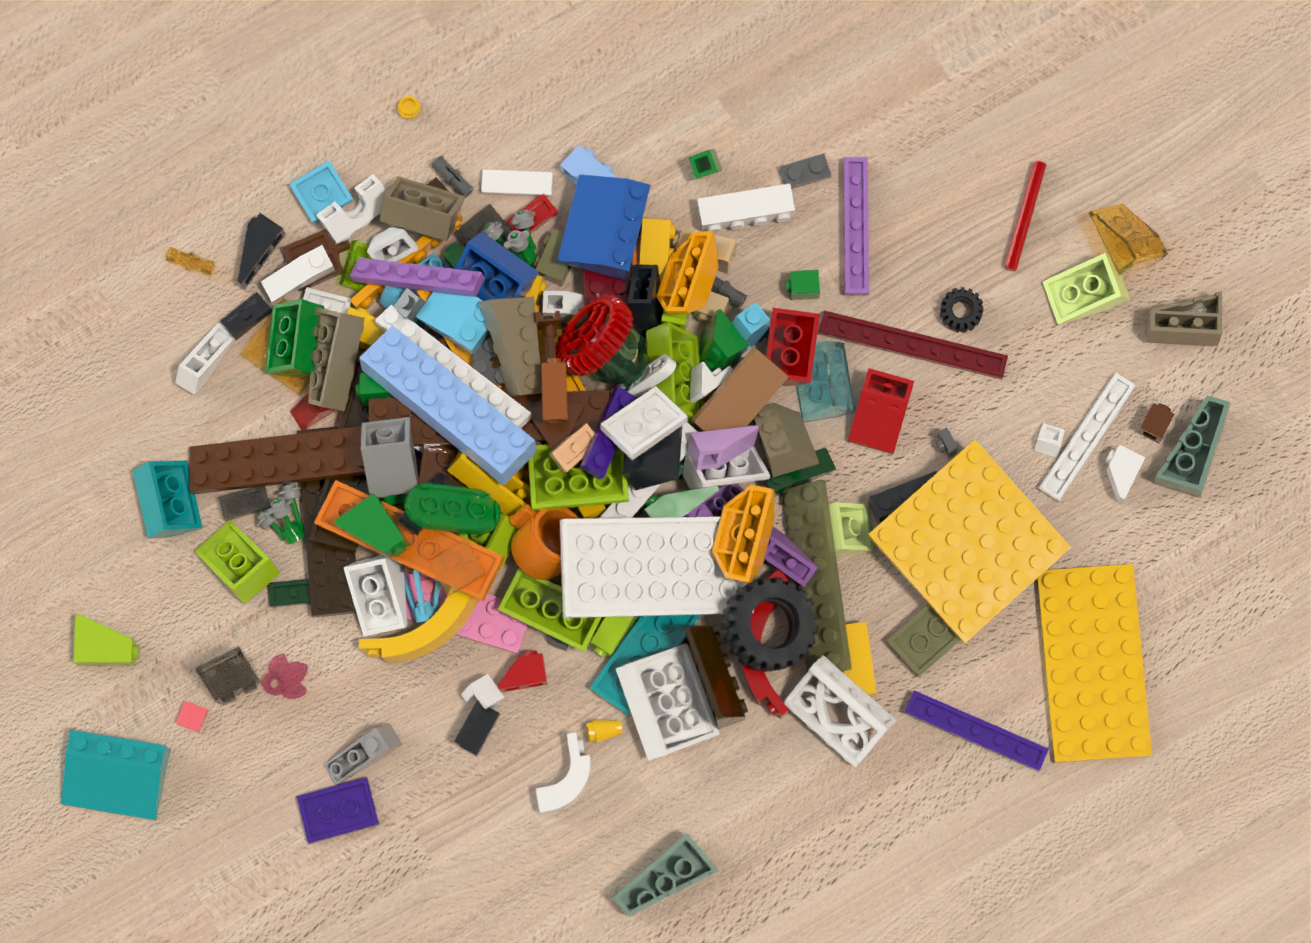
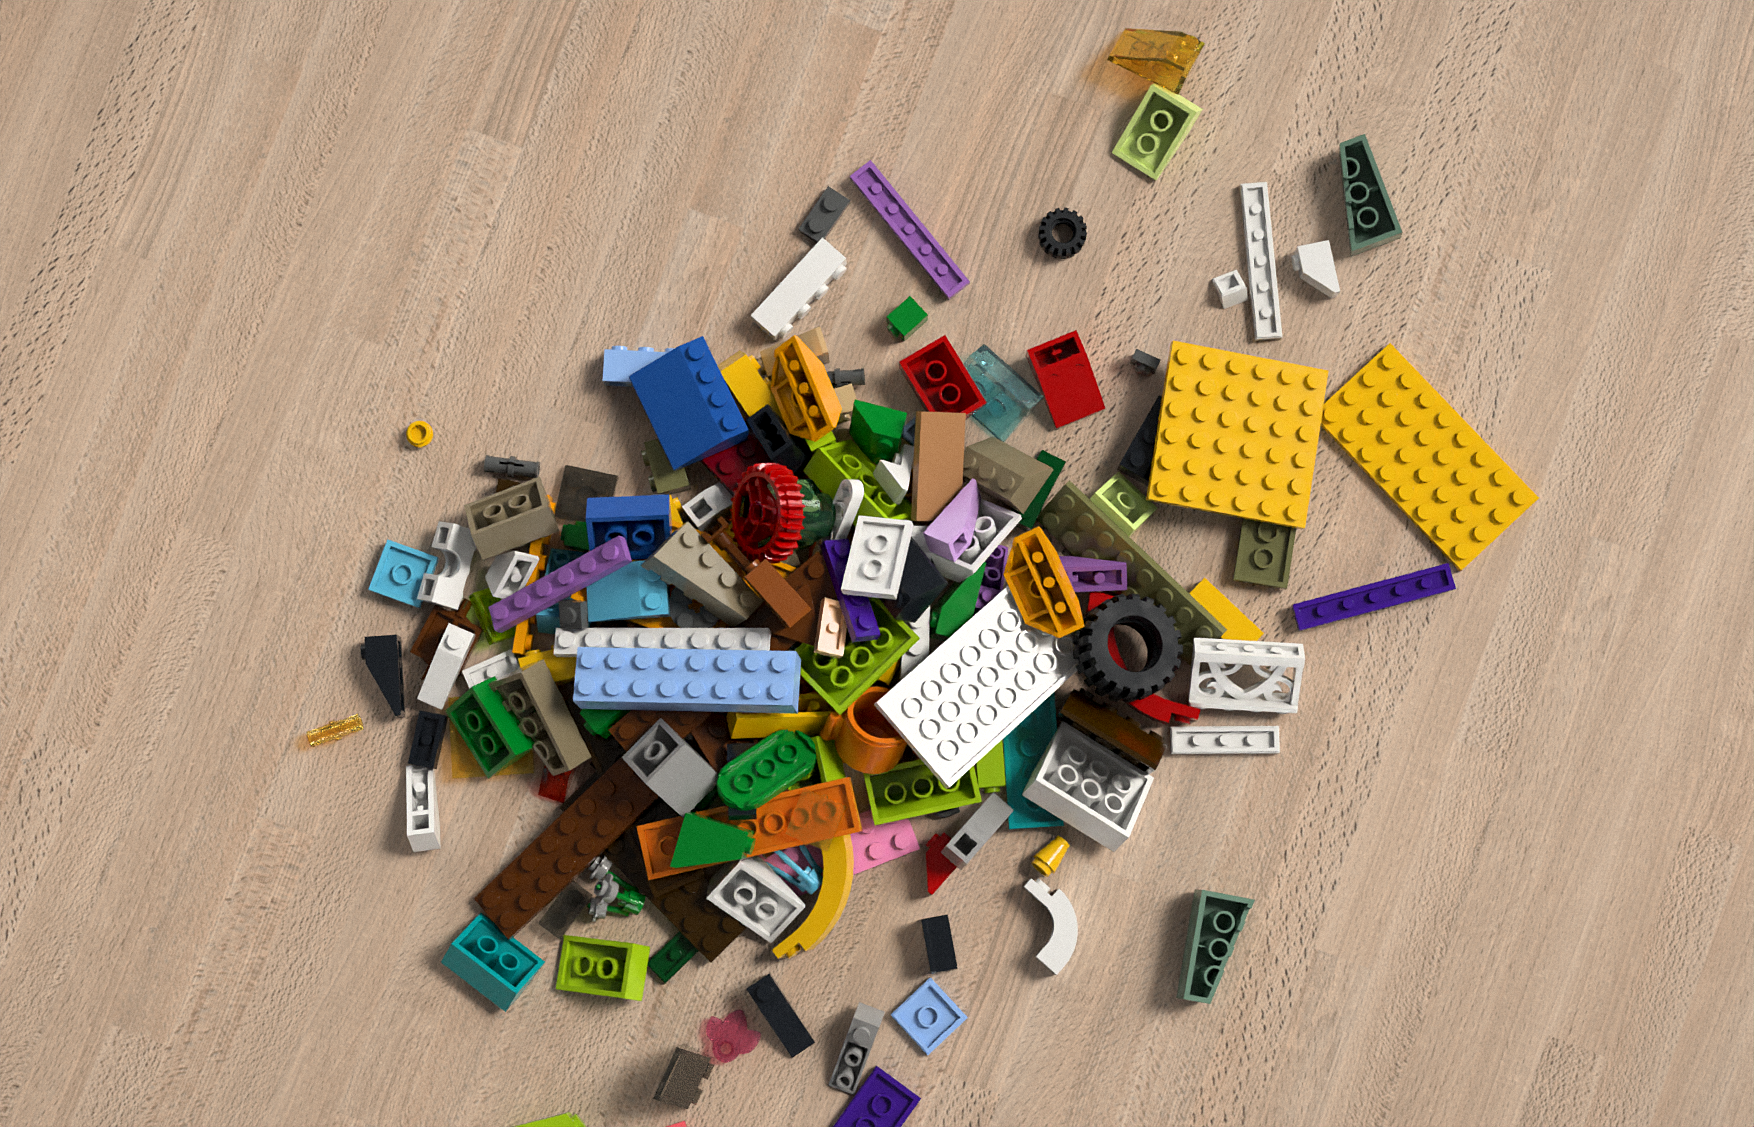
camera: 40 degrees left, 5 degrees up
white panel [461,674,504,709] -> none
white tile [481,169,553,197] -> none
light grey plant [482,210,537,265] -> none
red plate [506,194,558,233] -> none
green brick [688,148,723,179] -> none
medium azure slope [732,302,770,354] -> none
dark red tile [818,310,1008,380] -> none
red axle [1004,161,1046,271] -> none
reddish brown brick [1138,403,1175,444] -> none
dark tan wedge [1147,291,1222,346] -> none
none -> black slope [747,973,815,1058]
none -> light blue tile [891,977,968,1055]
none -> light grey slope [941,792,1014,870]
none -> white tile [1170,726,1280,754]

